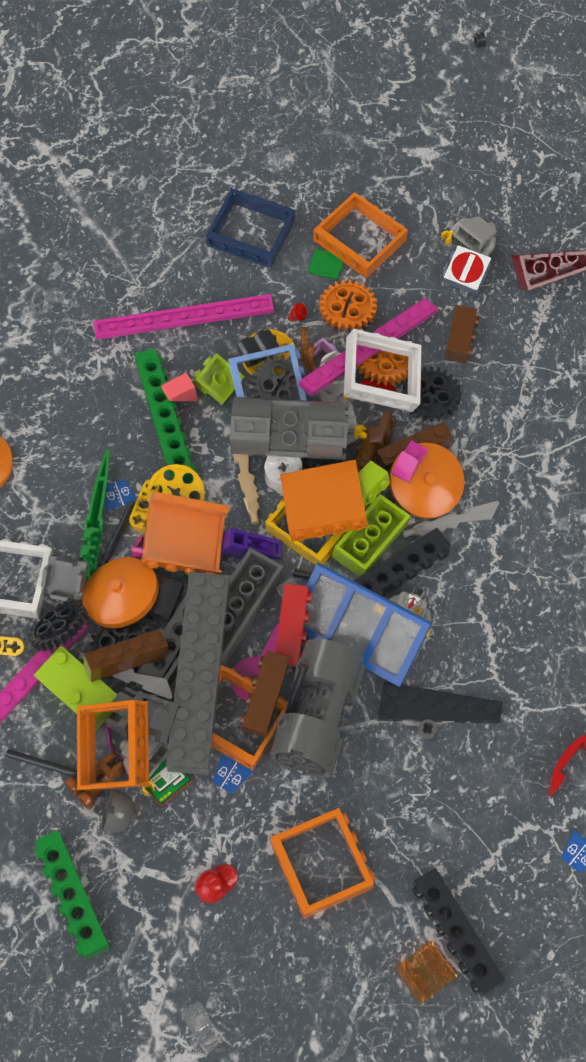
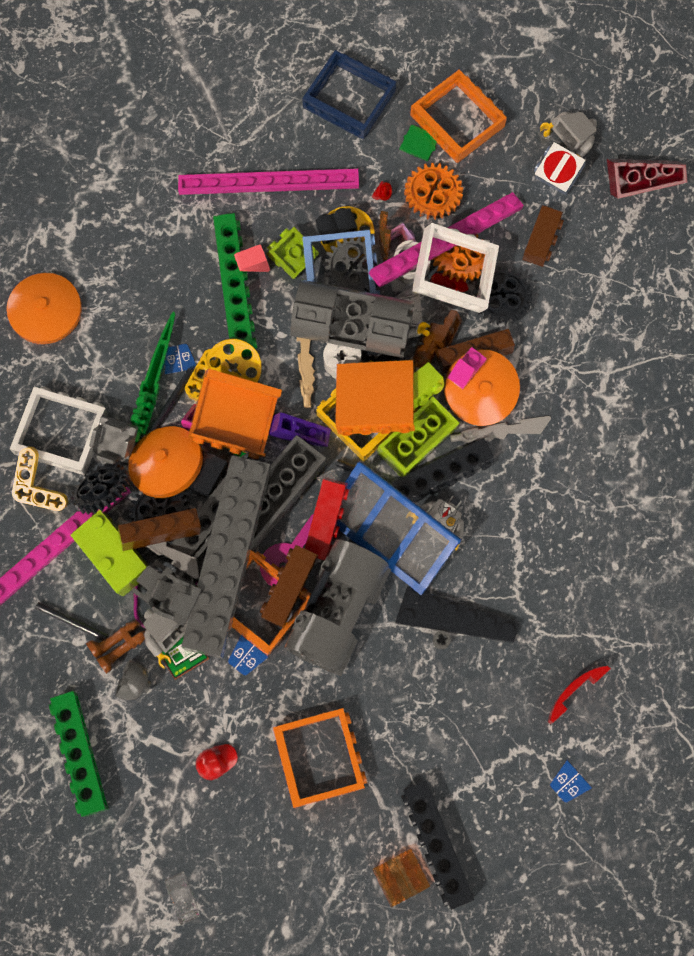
camera: 10 degrees right, 10 degrees up
orange window [77,700,149,791] -> none

